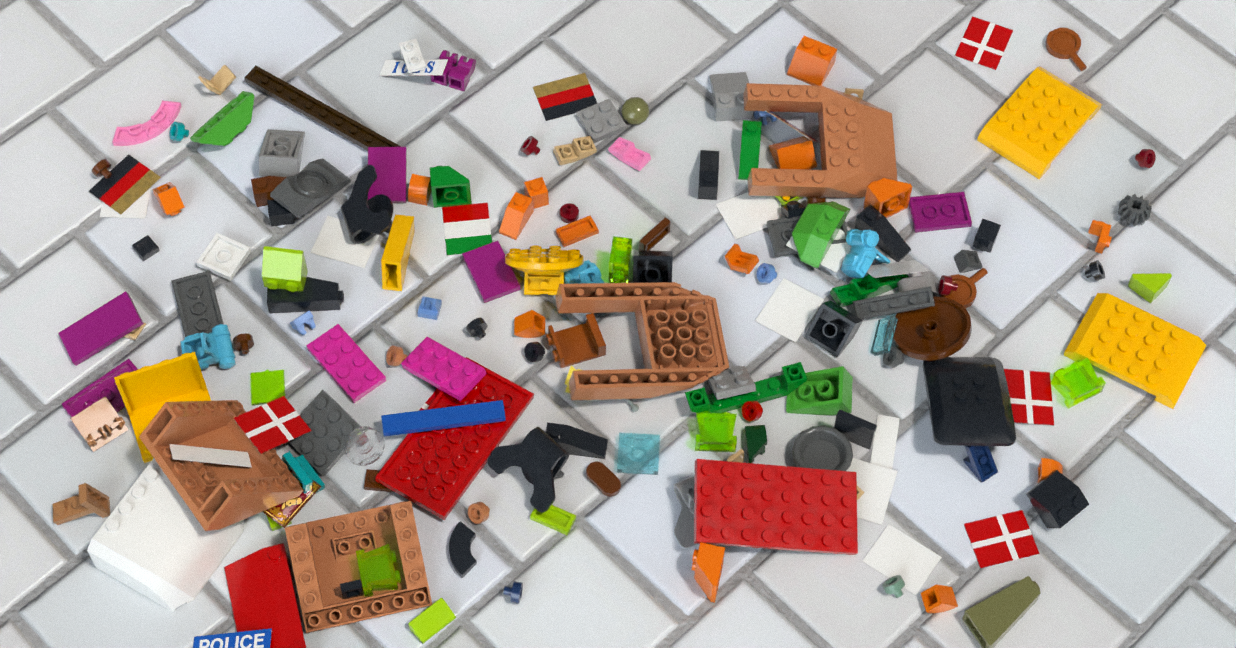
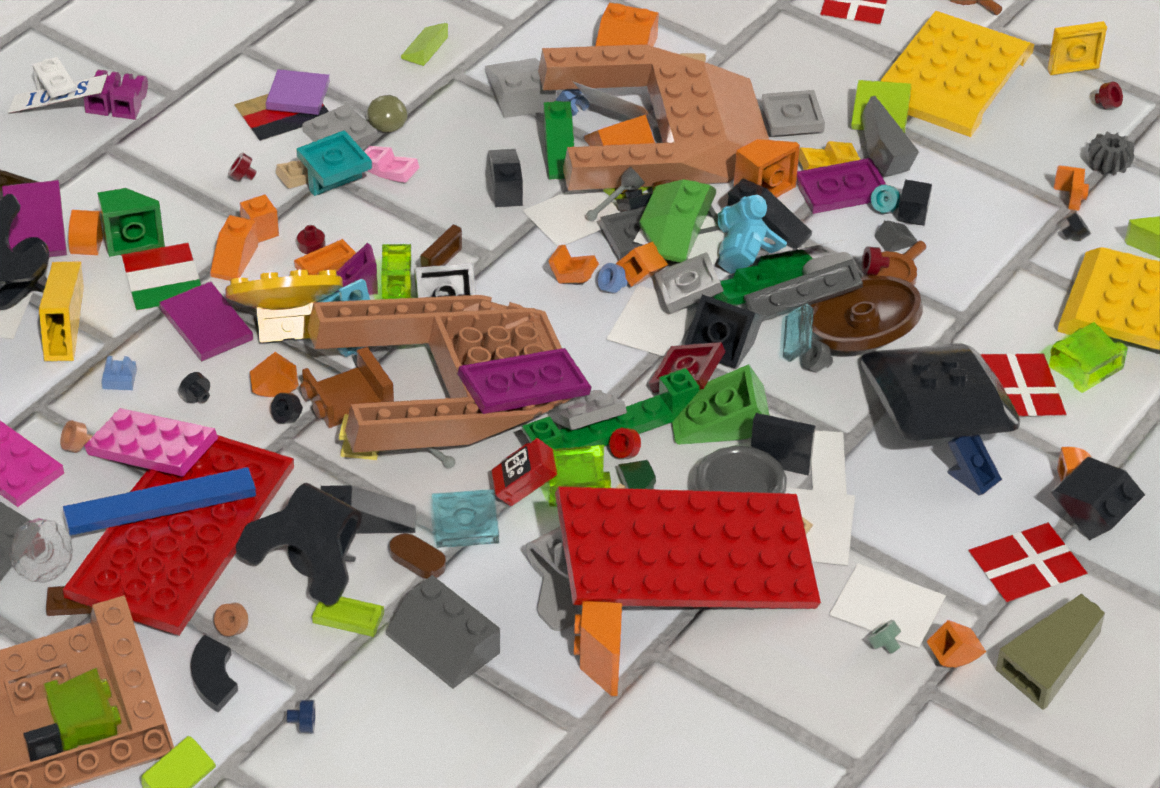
camera: 10 degrees left, 15 degrees down
none -> medium lavender tile [266,69,330,115]
none -> teal bracket [296,130,372,196]
none -> magenta slope [335,243,378,295]
none -> dark grey slope [386,575,500,689]
none -> lime slope [401,23,448,66]
none -> magenta tile [457,348,592,414]
none -> red piece [492,438,557,506]
none -> hinge [586,166,645,221]
none -> orange brick [616,242,668,287]
none -> dark red tile [649,342,725,393]
none -> light grey tile [654,252,723,313]
none -> light grey plate [761,90,825,136]
none -> yellow slope [799,141,861,170]
none -> lime tile [851,80,912,133]
none -> dark grey slope [861,96,919,176]
none -> teal tile [871,185,901,213]
none -> yellow tile [1047,21,1107,75]

